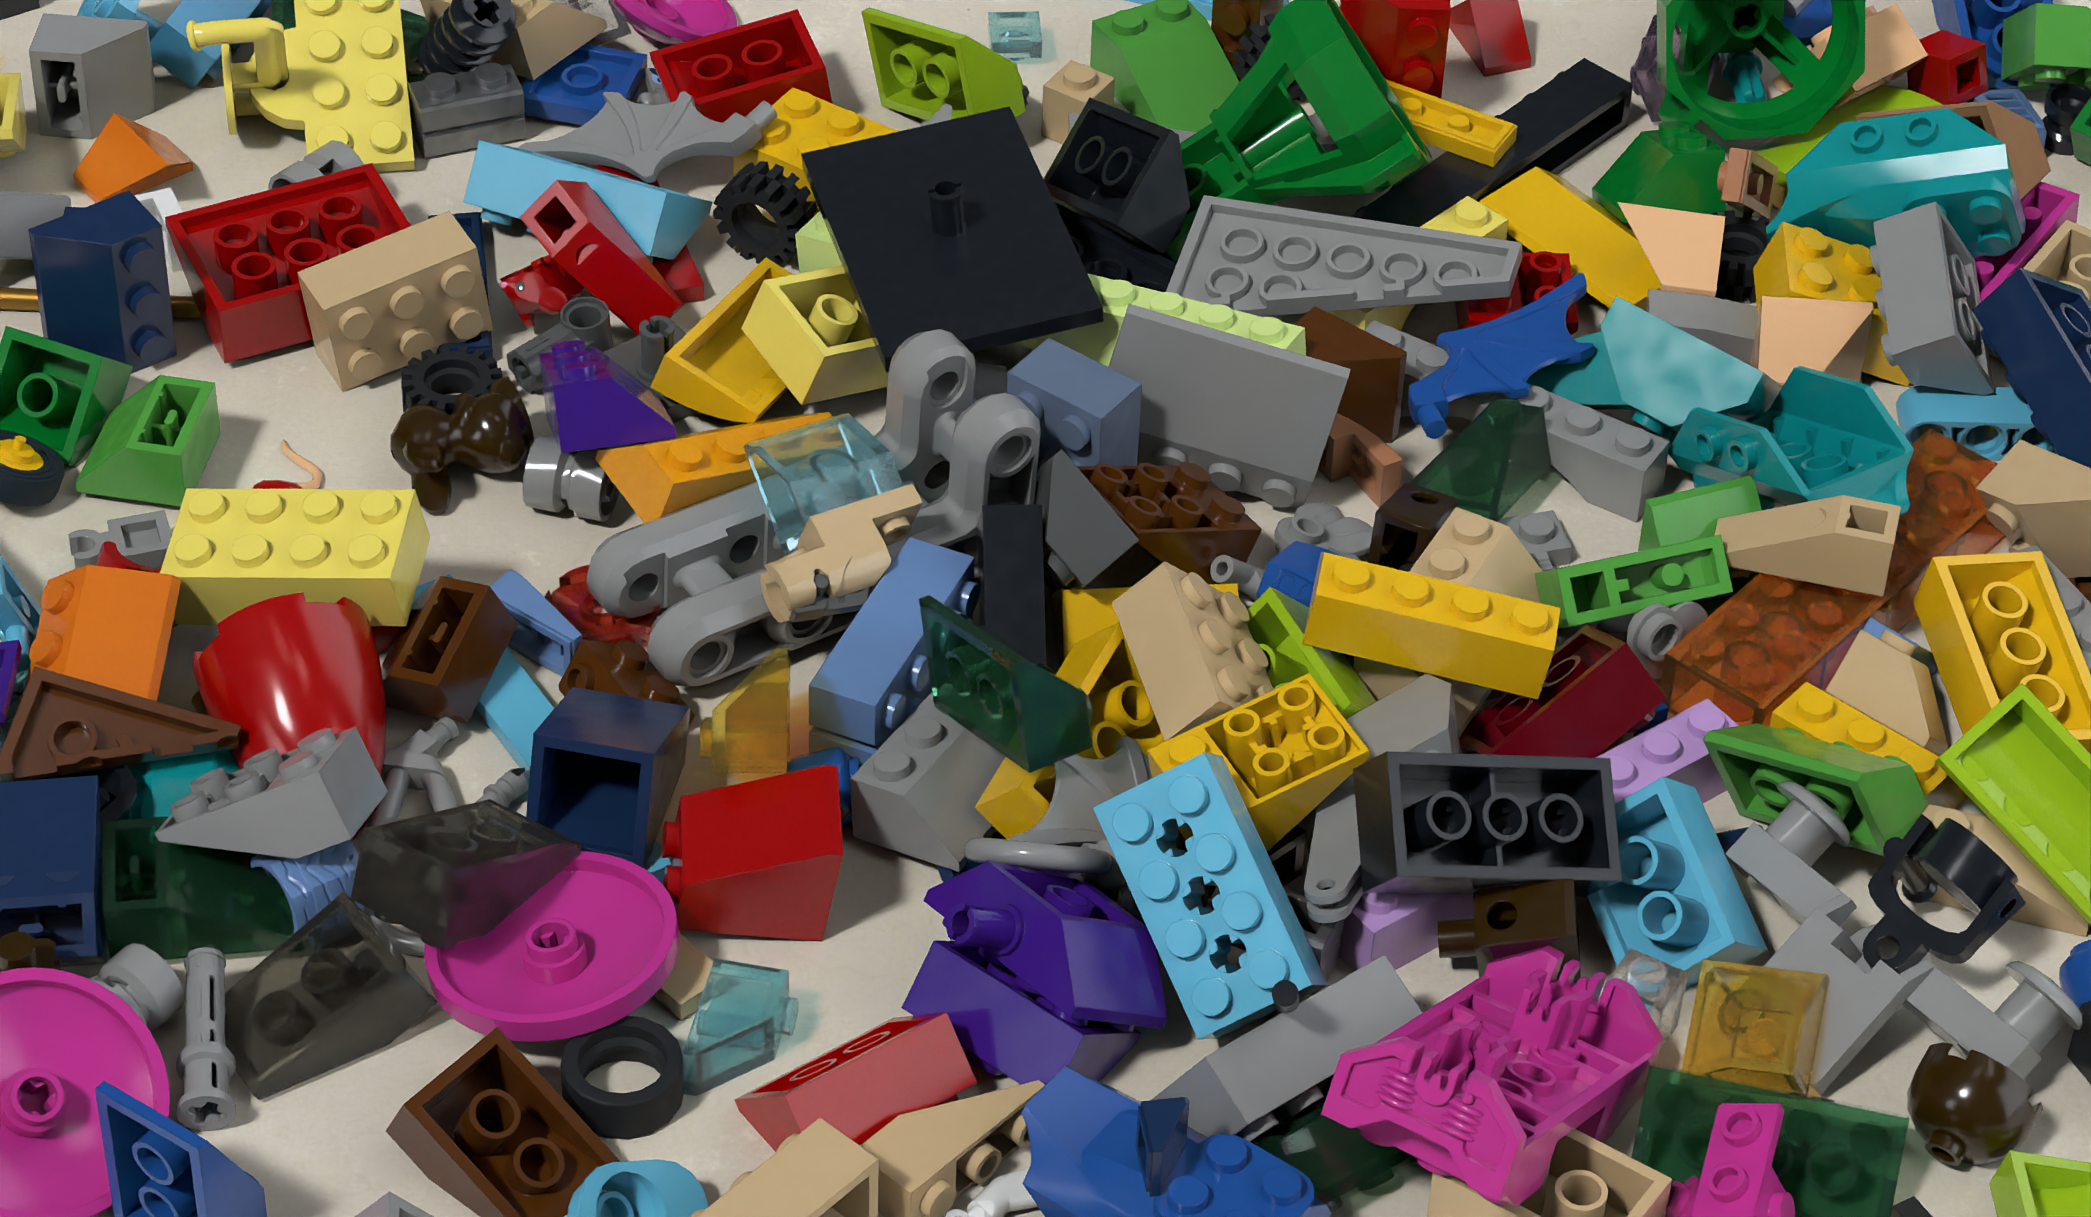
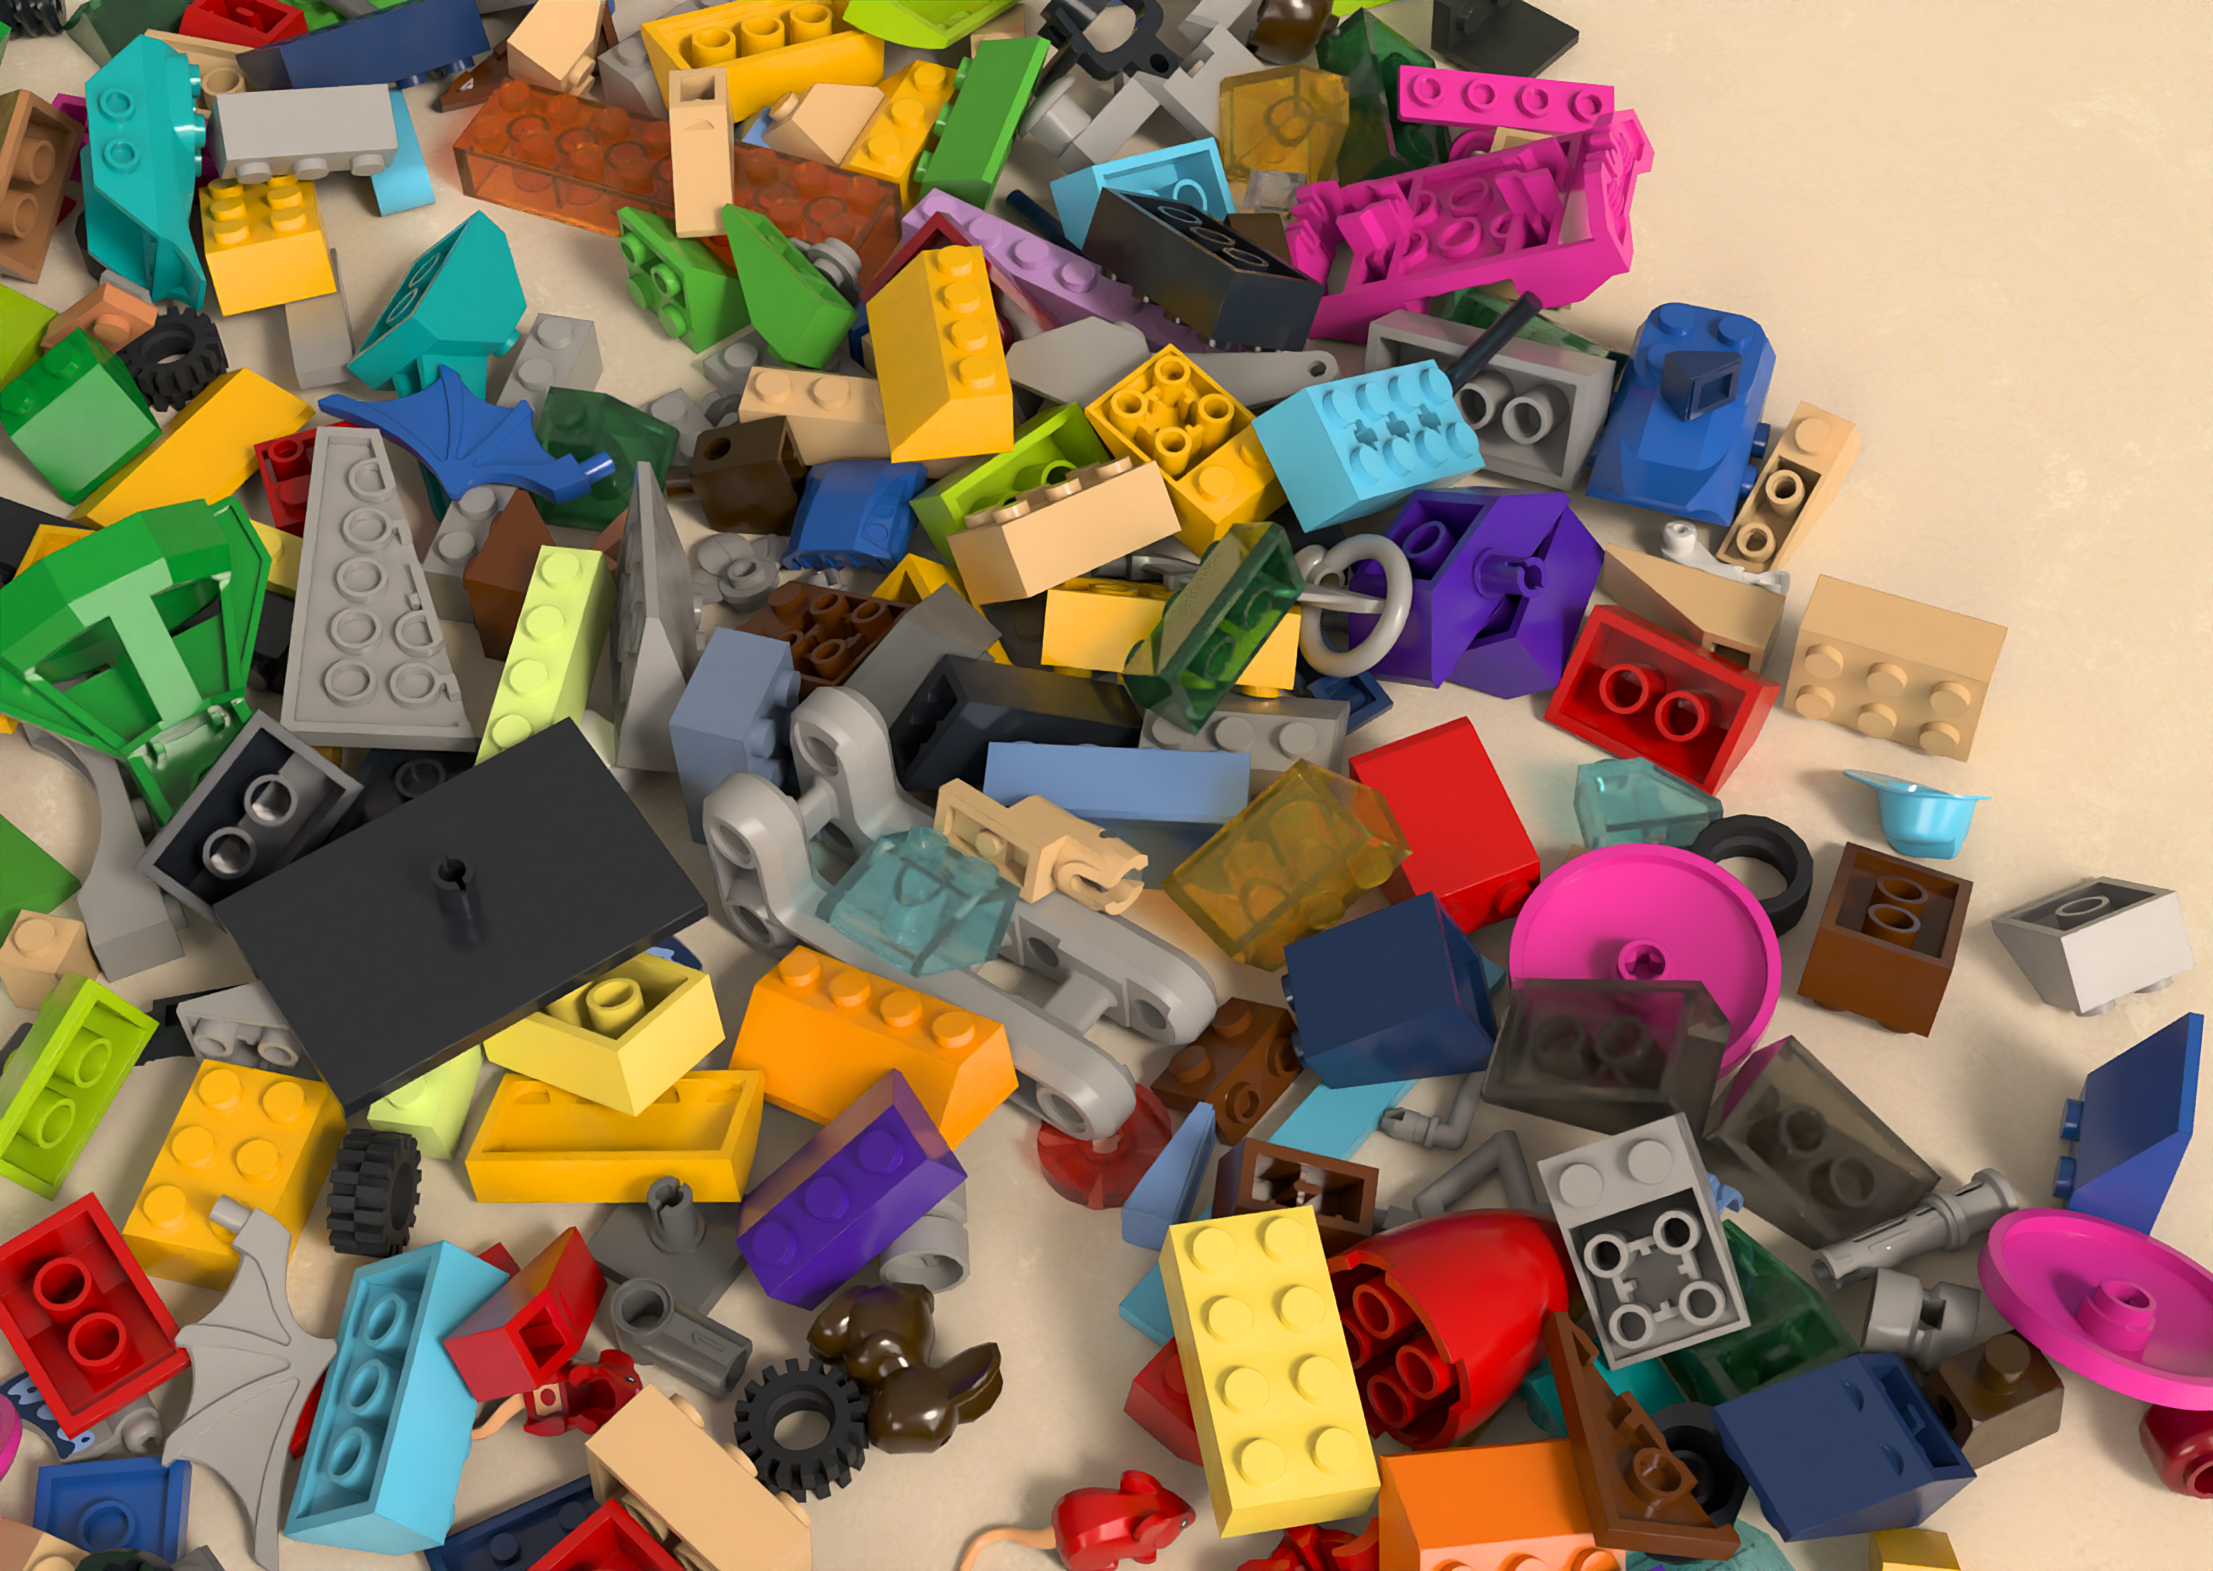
camera: 105 degrees left, 10 degrees up
light nougat slope [1617,202,1725,297] -> none
teal slope [1668,366,1914,515] -> none
light nougat slope [1750,296,1873,399] -> none

